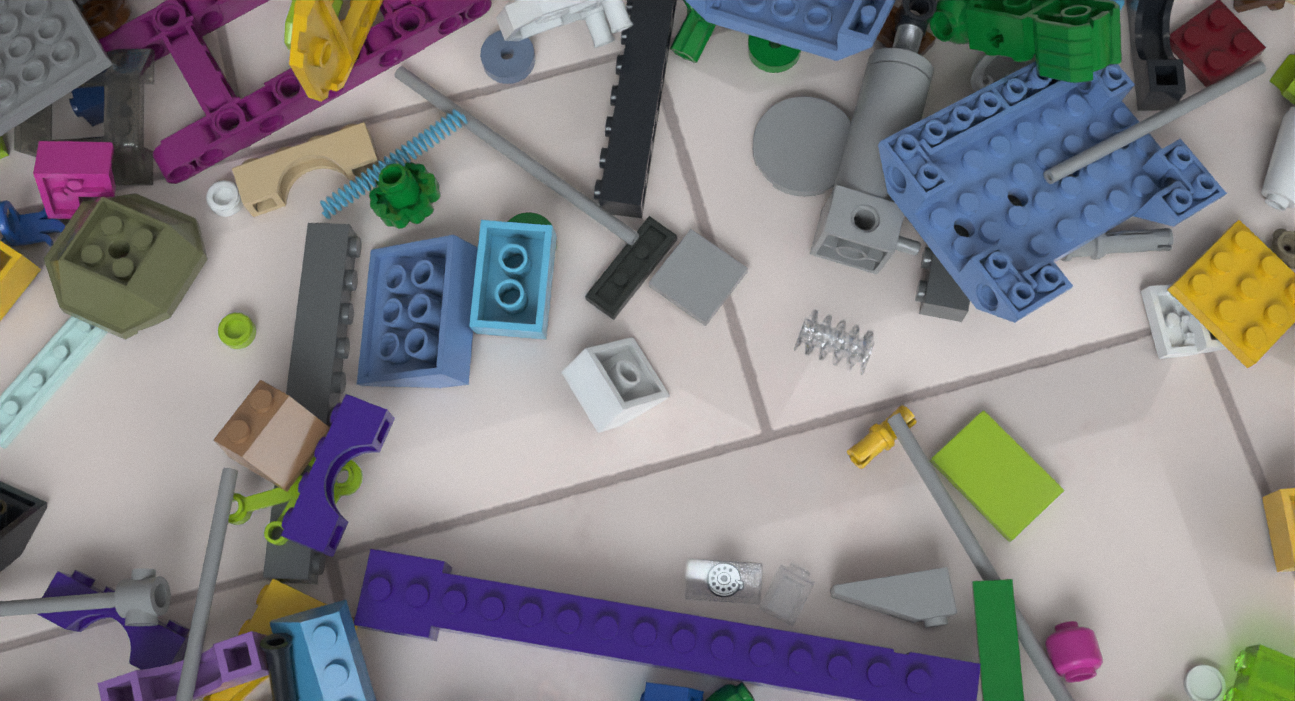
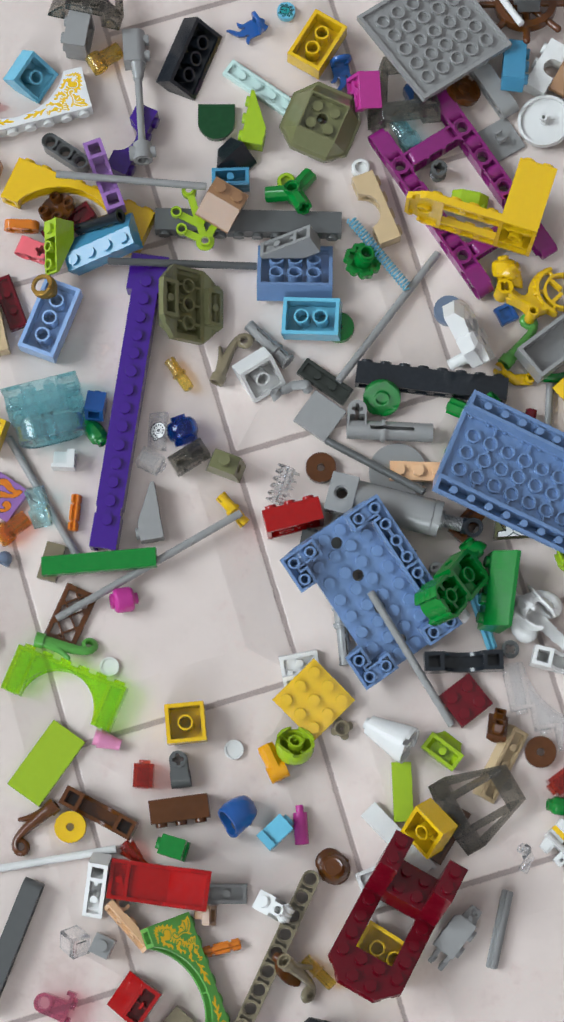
camera: 85 degrees right, 5 degrees up
dark purple arch [281,394,395,558] -> none
lime tile [930,410,1065,543] -> none
none -> dark grey piece [108,257,257,270]
none -> olive piece [158,264,223,345]
none -> clear yellow axle [164,357,194,392]
none -> clear blue piece [166,414,198,447]
none -> clear smoke brick [167,437,211,477]
none -> dark green tile [198,104,235,141]
none -> olive torso [206,449,246,483]
none -> dark tan plant [209,333,254,387]
none -> dark azure brick [212,167,250,192]
none -> black slope [217,137,257,170]
none -> lime slope [238,90,266,152]
none -> light grey pin [244,320,294,369]
none -> light grey slope [260,224,321,259]
none -> red brick [262,495,324,539]
none -> green piece [264,168,317,215]
none -> light grey arm [270,380,313,402]
none -> reddish brown piece [306,452,336,484]
none -> dark grey piece [325,437,426,495]
none -> light grey piece [346,400,434,443]
none -> green tile [363,379,401,416]
none -> clear light blue piece [389,115,422,152]
none -> light nougat plate [389,461,440,482]
none -> dark grey bush [430,160,447,182]

